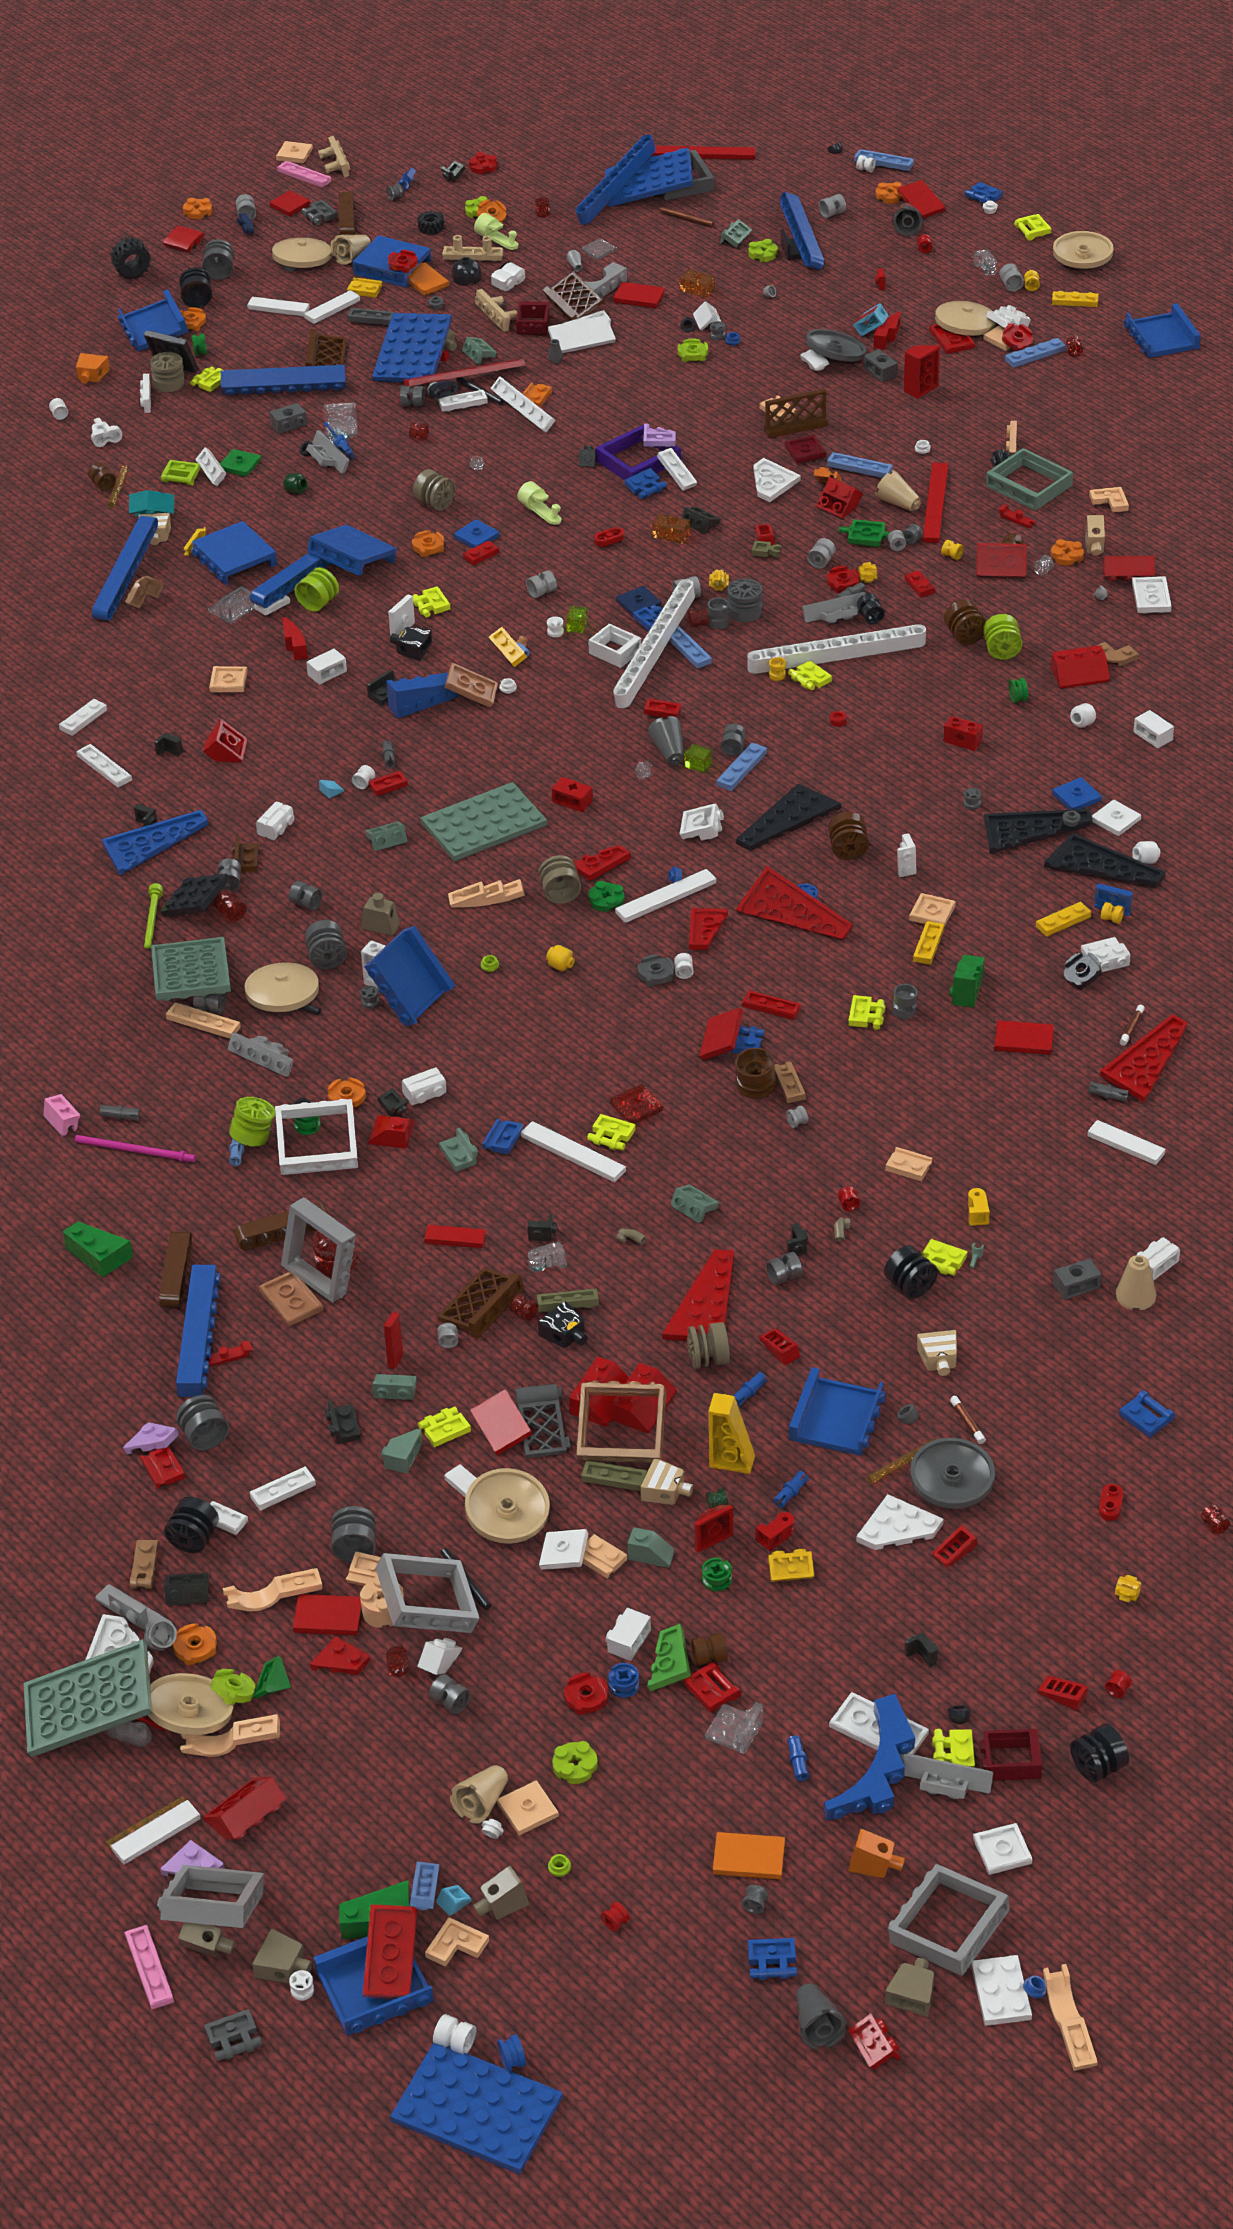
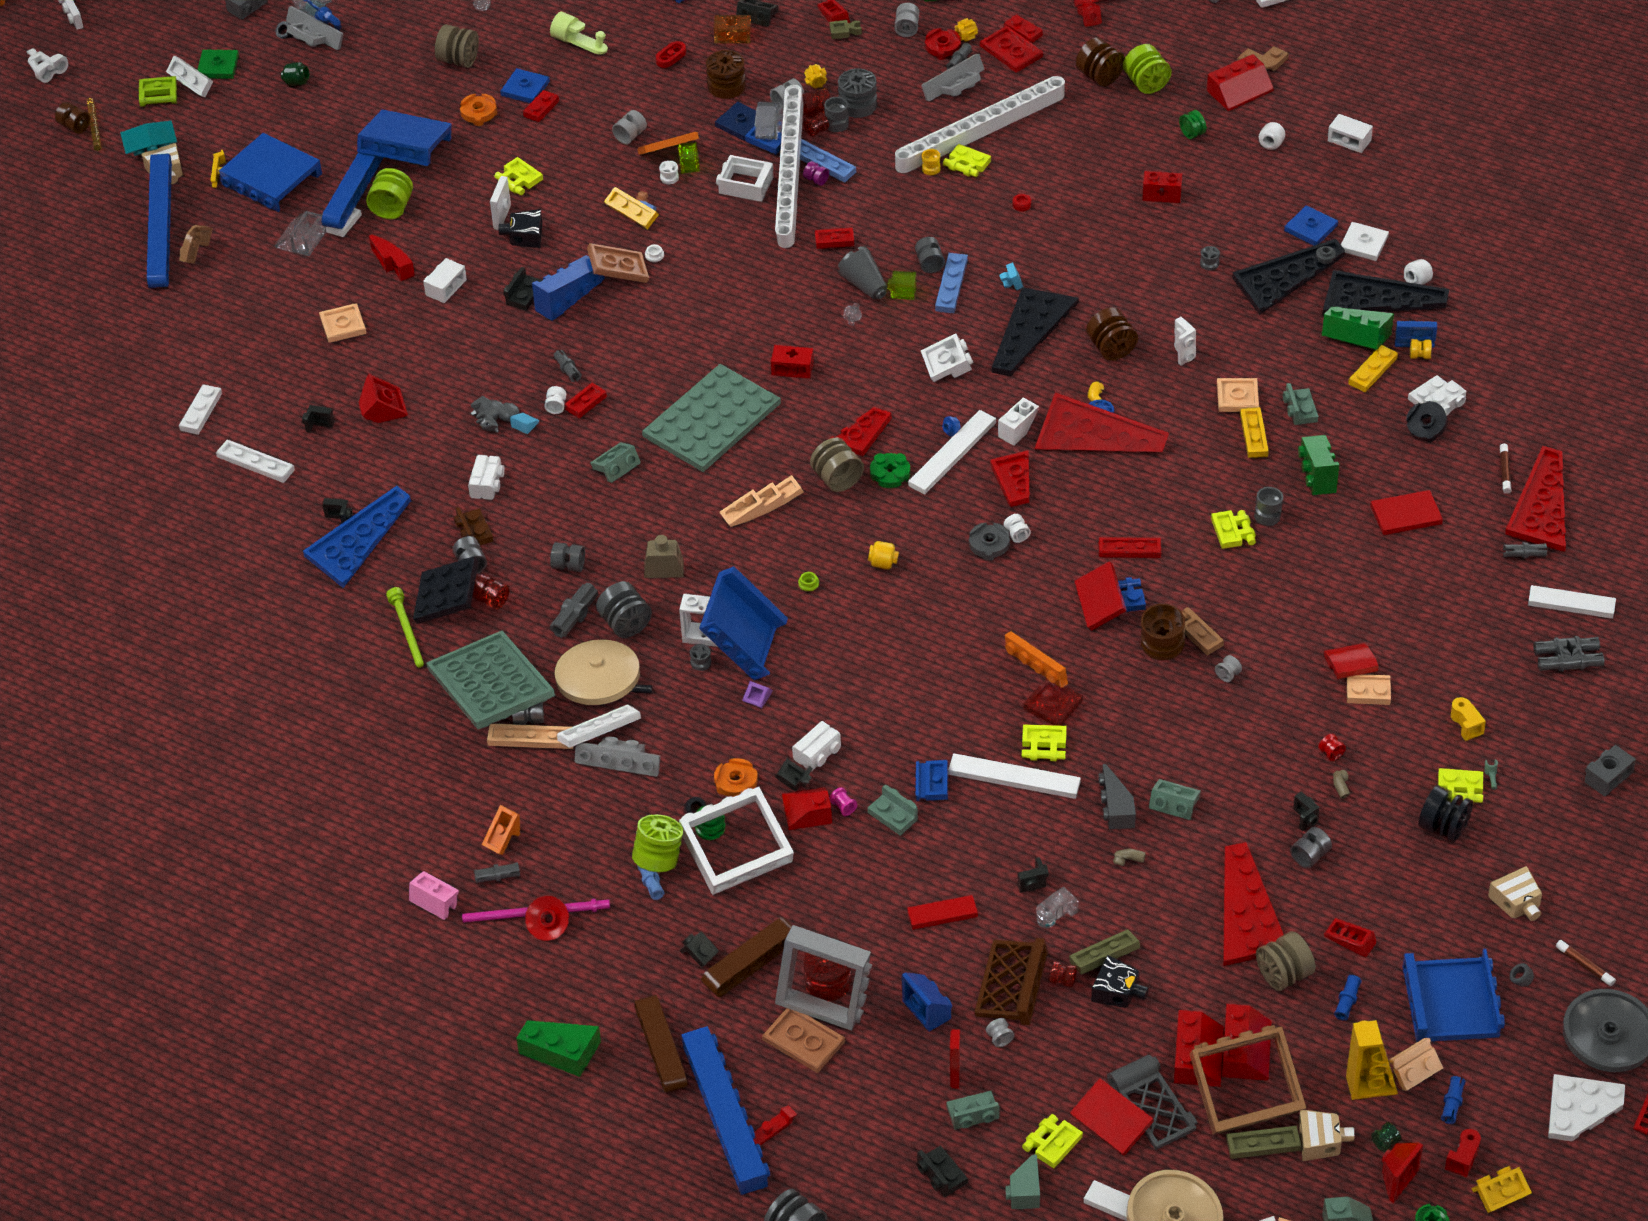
camera: 20 degrees left, 5 degrees up
black wheel [857,593,885,624] -> none
clear yellow bar [867,1438,936,1484] -> none
none -> dark grey animal [471,396,519,433]
none -> orange slope [482,805,520,855]
none -> red dish [525,896,569,941]
none -> dark grey piece [550,583,598,638]
none -> white tile [557,705,641,748]
none -> orange tile [637,132,699,155]
none -> pearl dark grey bracket [679,931,719,967]
none -> reddish brown wheel [706,50,746,99]
none -> medium lavender slope [742,681,773,708]
none -> clear brick [755,102,784,140]
none -> clear red wheel [802,88,831,118]
none -> magenta wheel [803,161,829,186]
none -> dark pink bush [829,787,858,816]
none -> blue slope [902,972,952,1032]
none -> red tile [980,26,1043,73]
none -> white slope [998,398,1039,446]
none -> medium azure tile [999,262,1023,291]
none -> orange plate [1004,631,1068,688]
none -> red bracket [1077,1,1102,27]
none -> yellow arm [1087,381,1104,405]
none -> dark grey slope [1099,764,1136,829]
none -> sand green bracket [1283,383,1318,425]
none -> green wedge [1322,307,1394,349]
none -> red slope [1323,643,1379,679]
none -> light nougat plate [1389,1038,1443,1091]
none -> dark grey pin [1533,636,1604,672]

